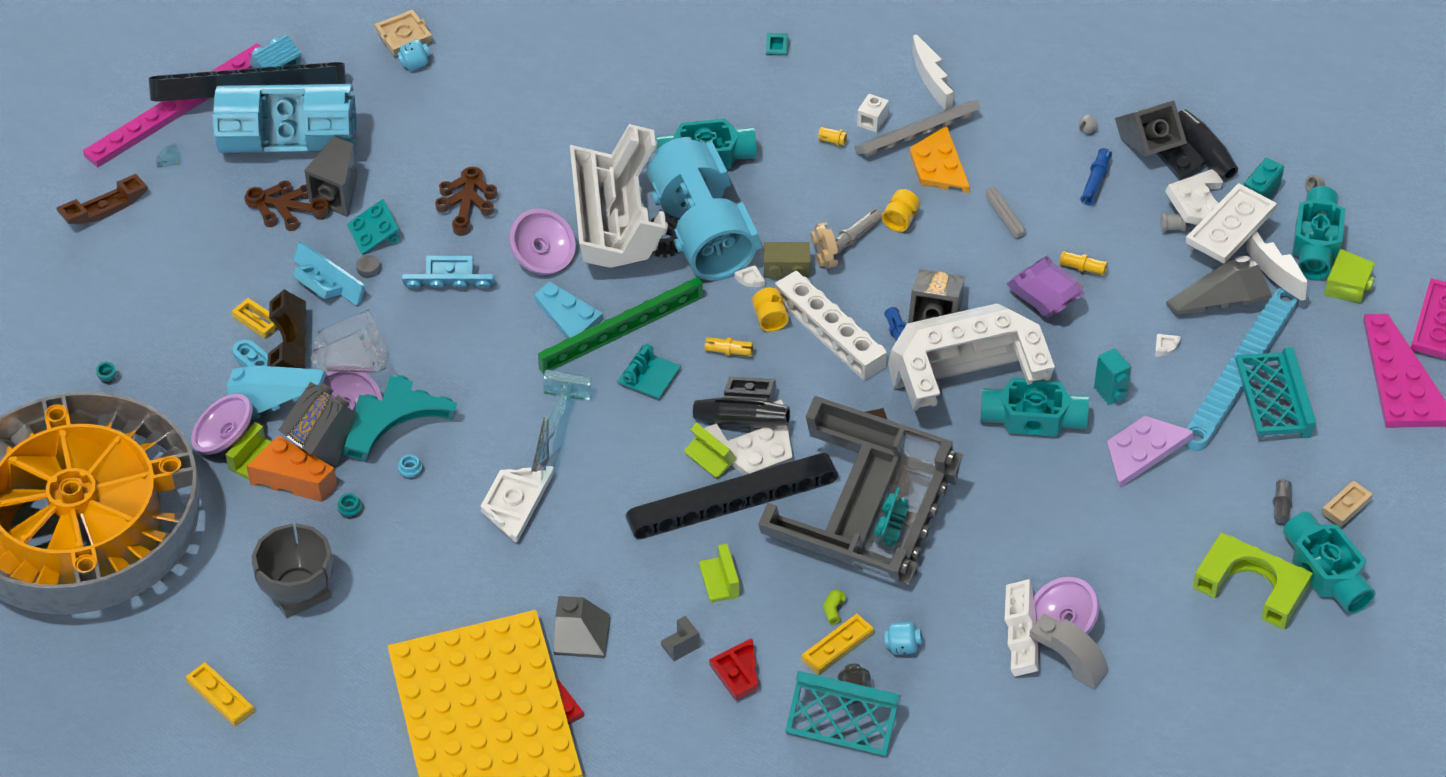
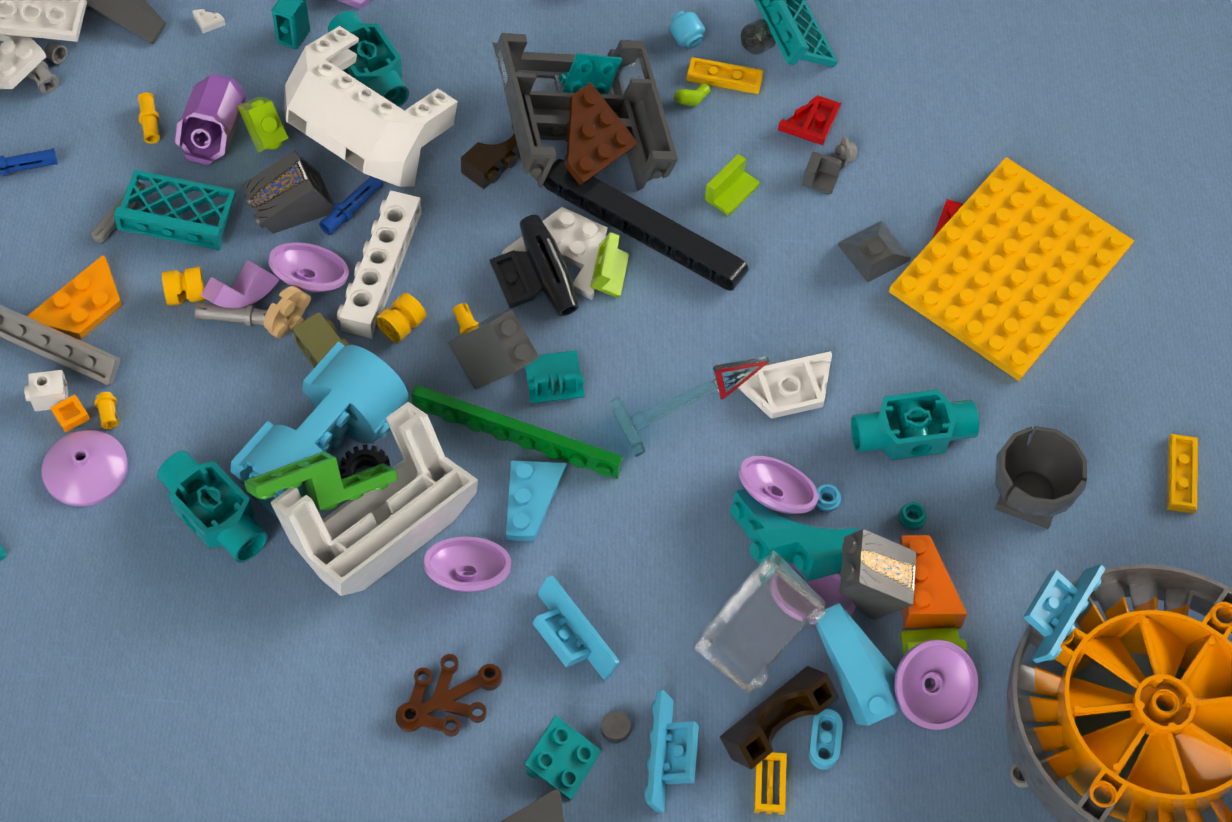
camera: 130 degrees left, 10 degrees up
none -> lavender dish [42,430,128,507]
none -> light orange plate [50,394,90,433]
none -> teal fence [114,170,236,250]
none -> lavender brick [201,260,280,308]
none -> lime torso [237,96,289,153]
none -> bright green bracket [244,451,398,511]
none -> lavender dish [269,243,349,292]
none -> dark grey slope [447,309,539,389]
none -> reddish brown plate [564,83,638,186]
none -> lavender dish [739,456,819,514]
none -> light grey plate [835,137,857,168]
none -> teal brick [851,389,979,460]
none -> medium azure bracket [1023,564,1105,663]

